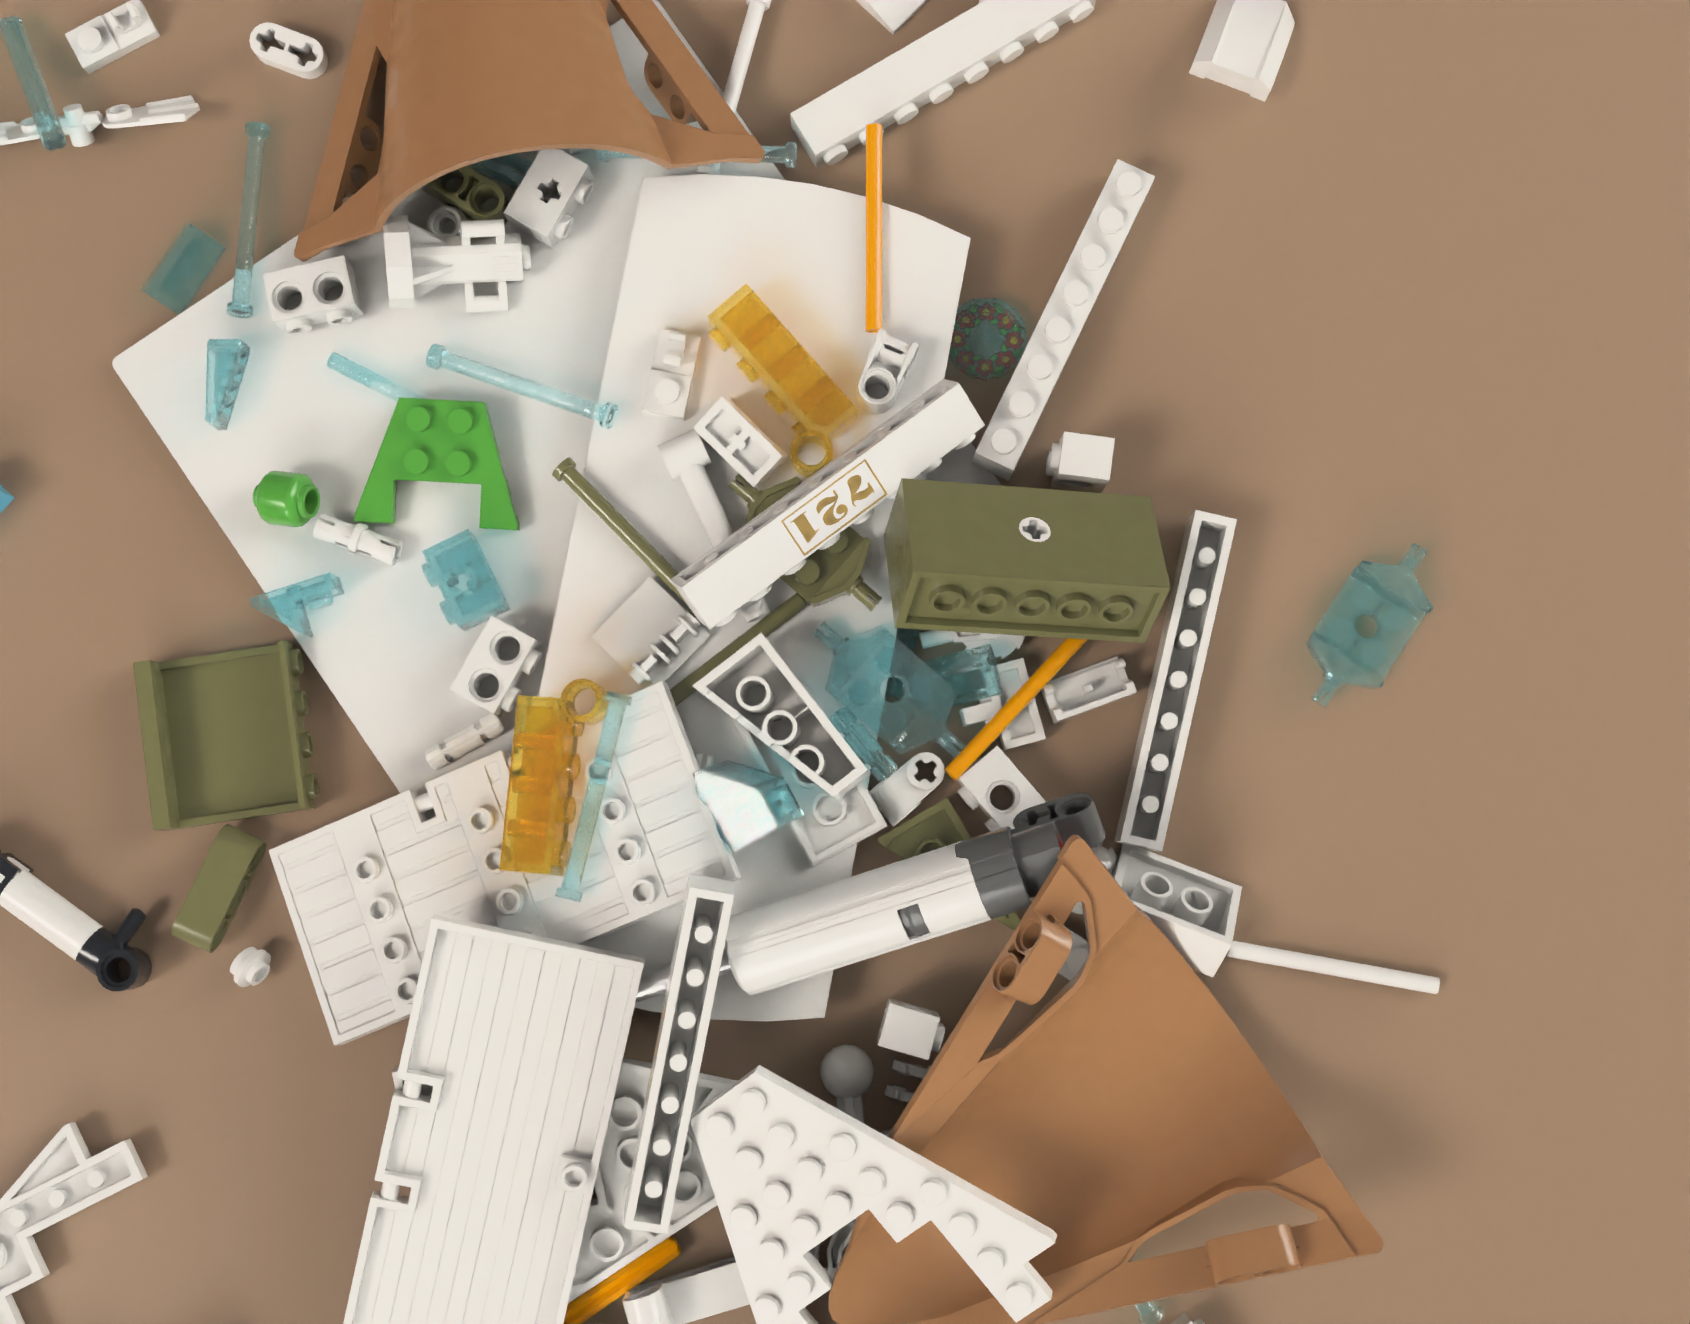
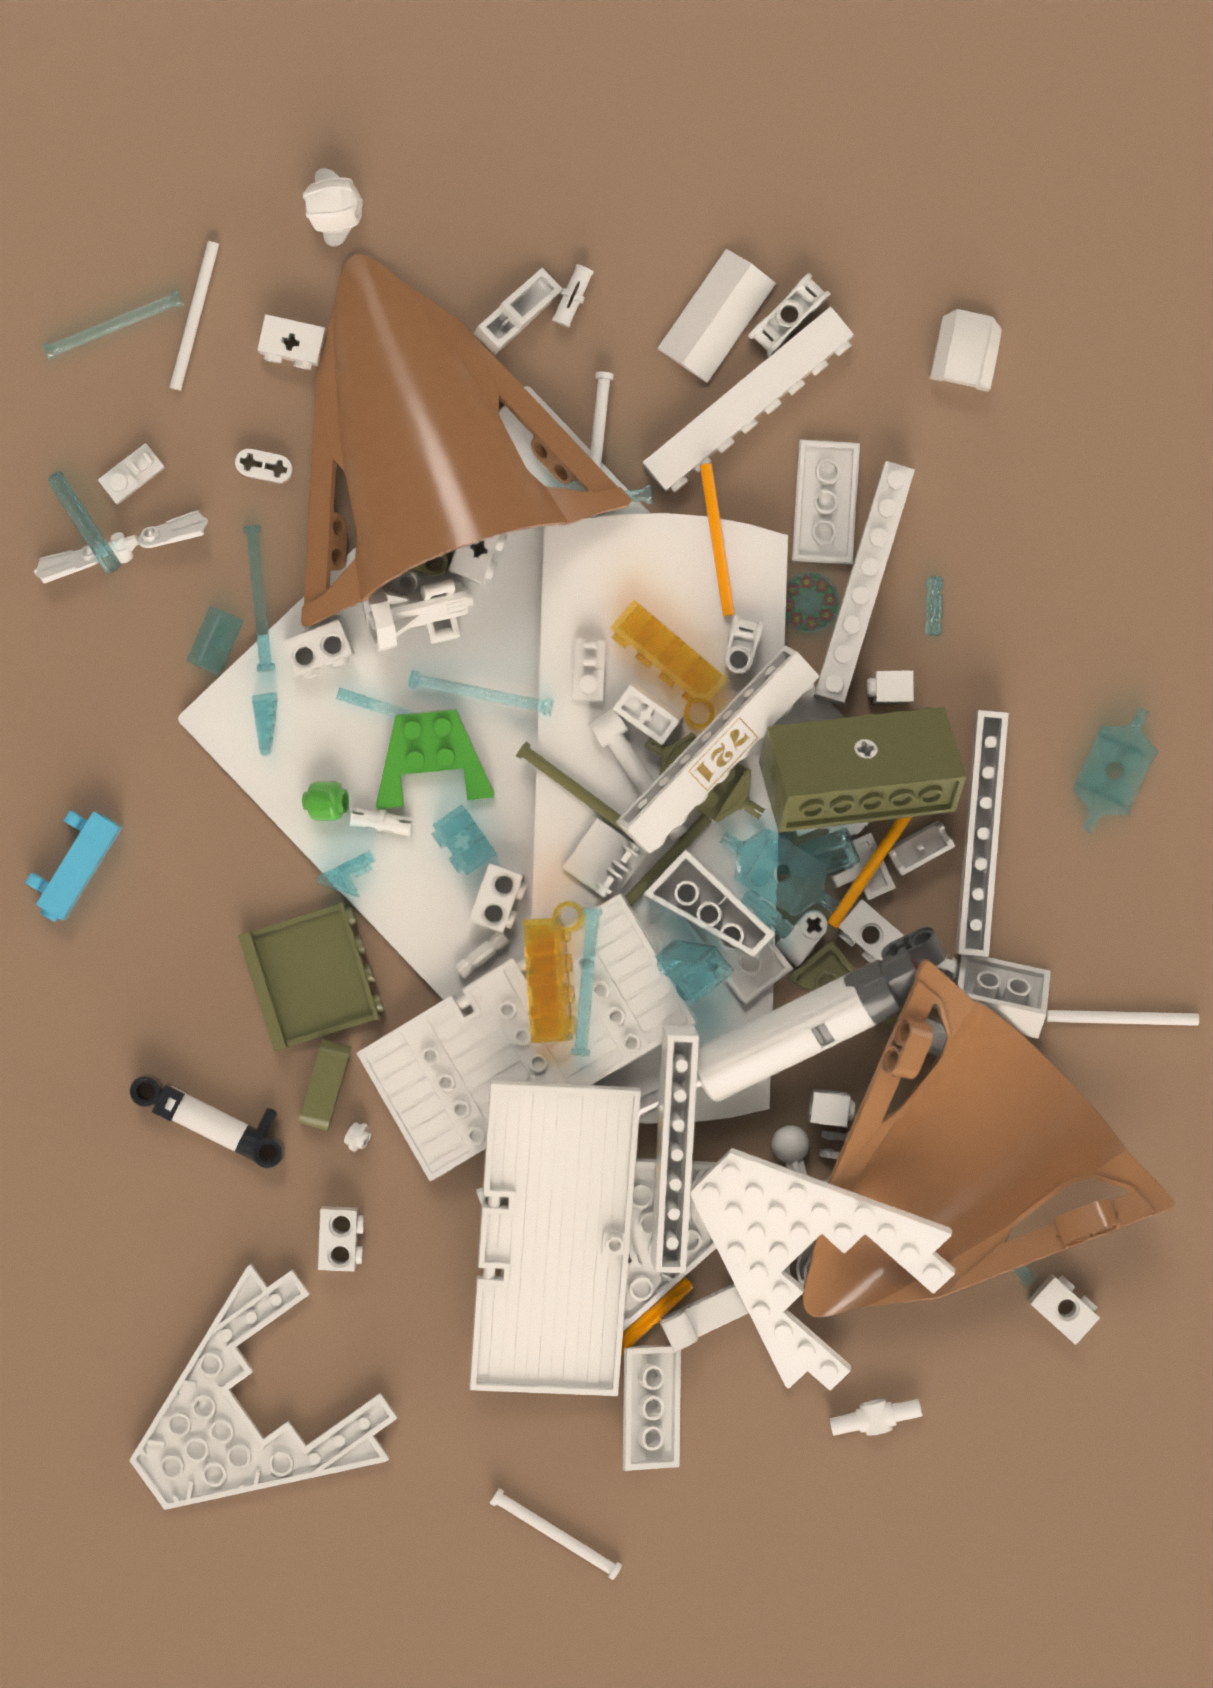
camera: 10 degrees left, 5 degrees up
none -> white brick [318,1206,364,1272]
none -> white tile [792,439,860,565]
none -> clear light blue axle [925,576,944,636]

